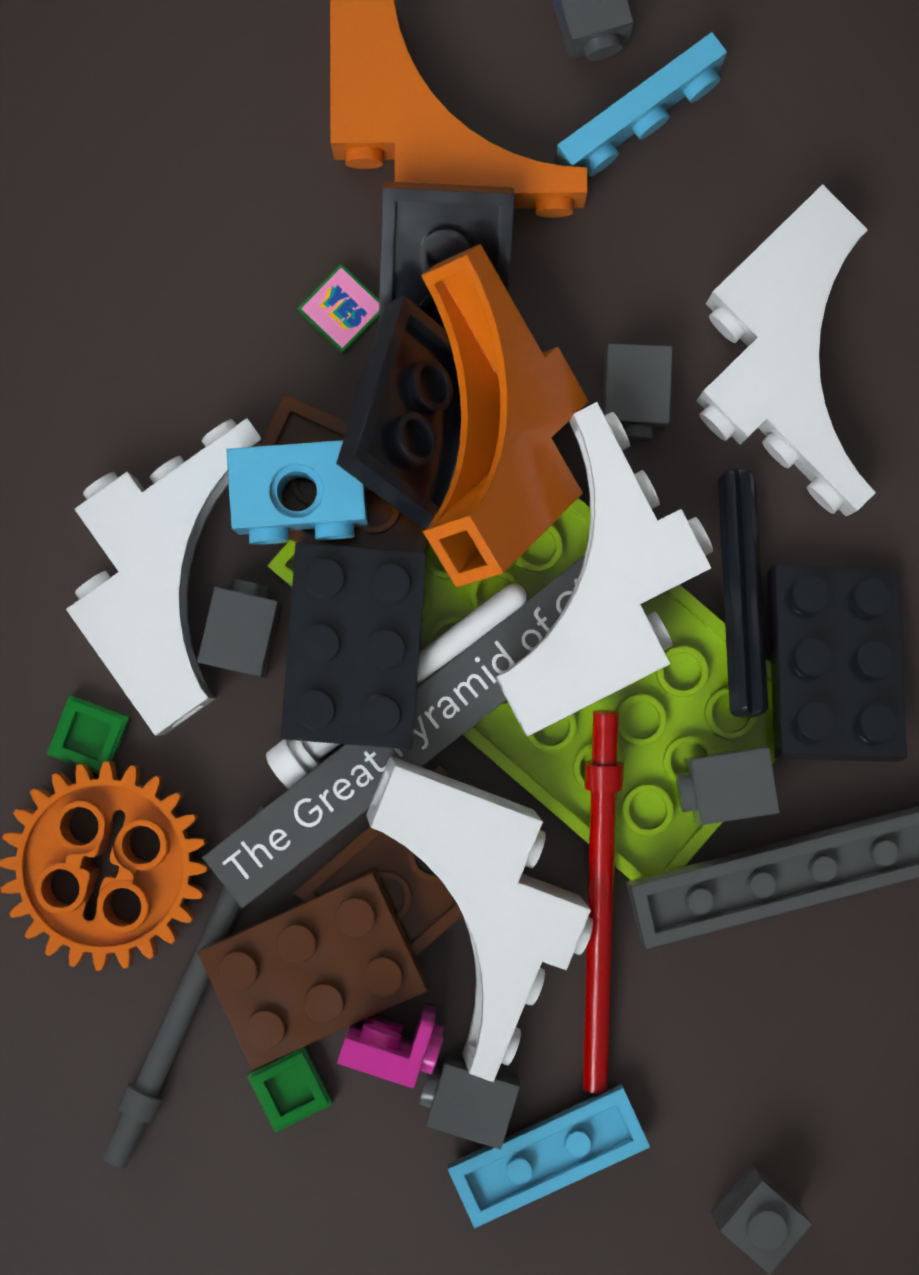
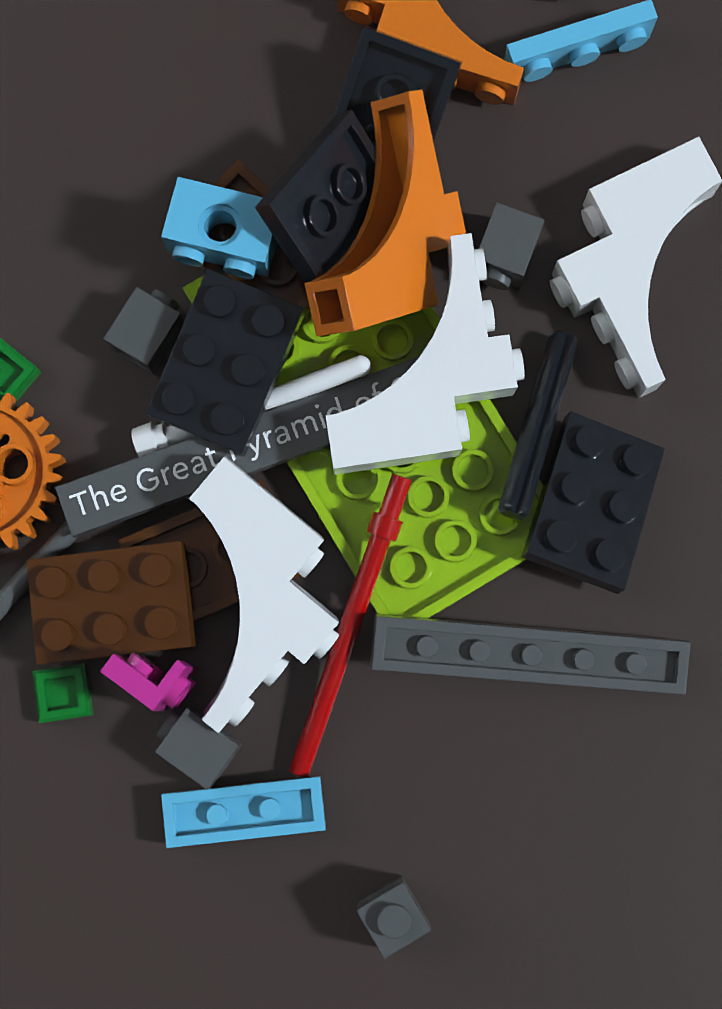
camera: 15 degrees right, 5 degrees down
white arch [66,418,263,736] -> none
tile [297,264,379,356] -> none
dark grey brick [676,747,780,825] -> none

